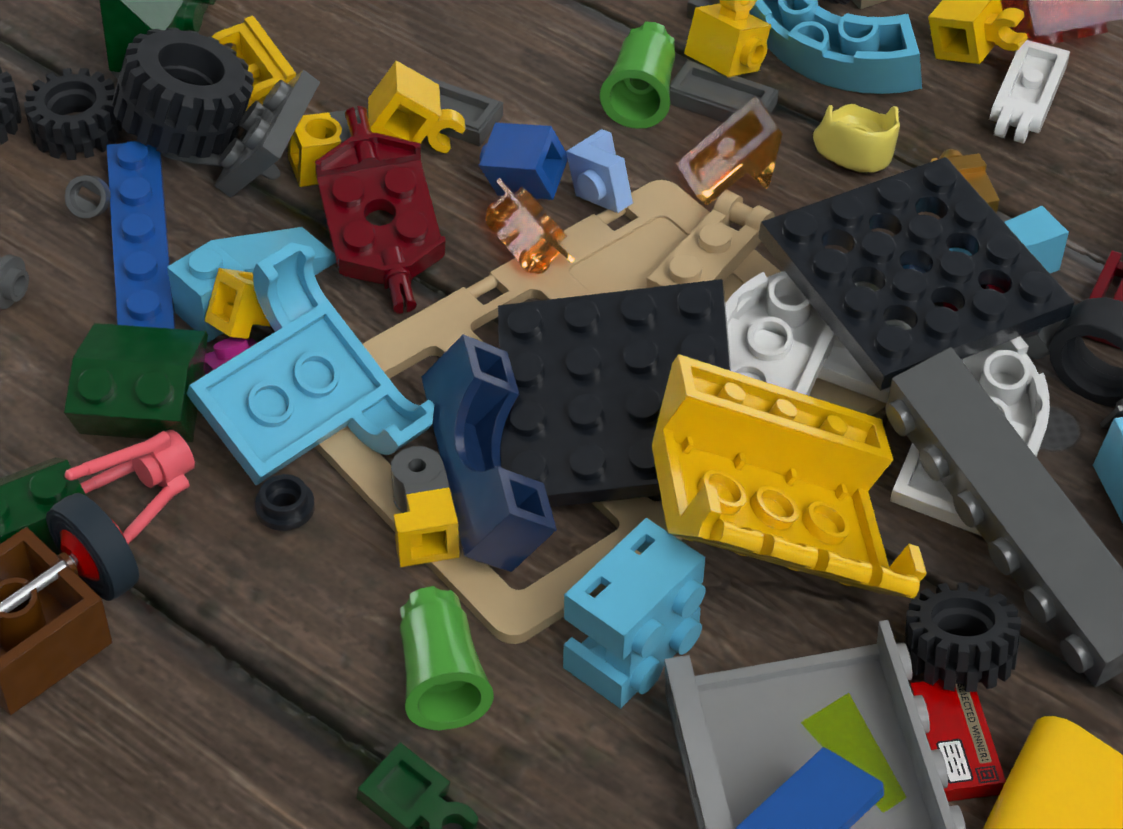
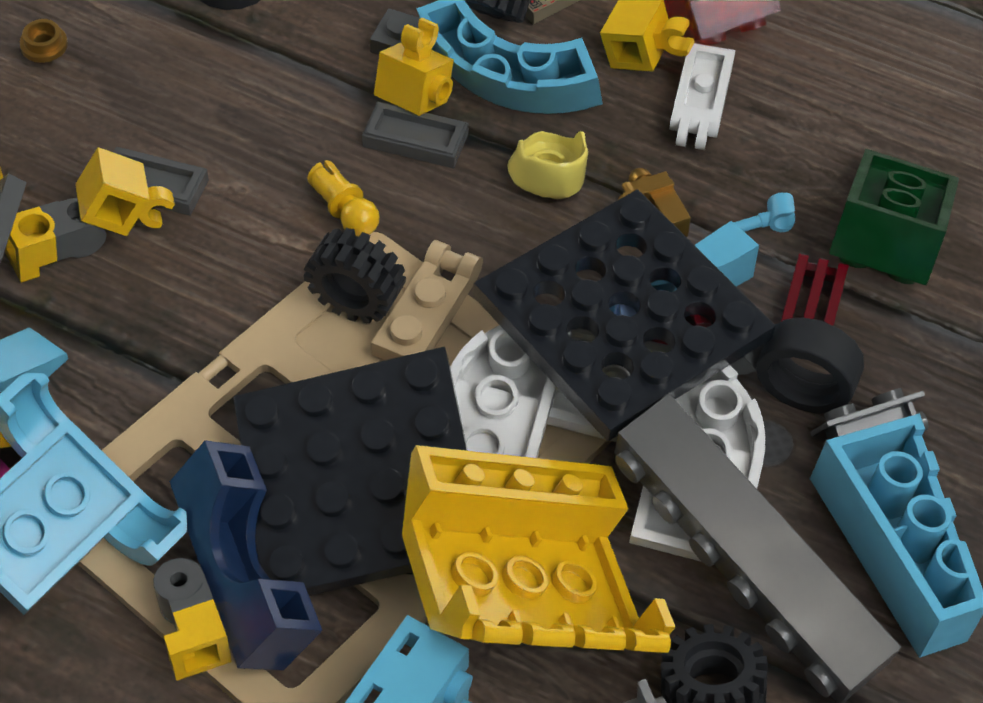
camera: 10 degrees left, 5 degrees up
black plate [255,474,315,531] -> none
dark red plate [315,106,446,314] -> none
blue brick [479,122,568,200] -> none
clear orange hinge [486,178,575,274] -> none
light blue bracket [566,129,633,213] -> none
bright green plant [600,22,675,129] -> none
clear orange slope [676,96,783,205] -> none
none -> black tyre [303,228,406,323]
none -> yellow pin [307,160,380,237]
none -> medium azure hand [733,193,795,232]

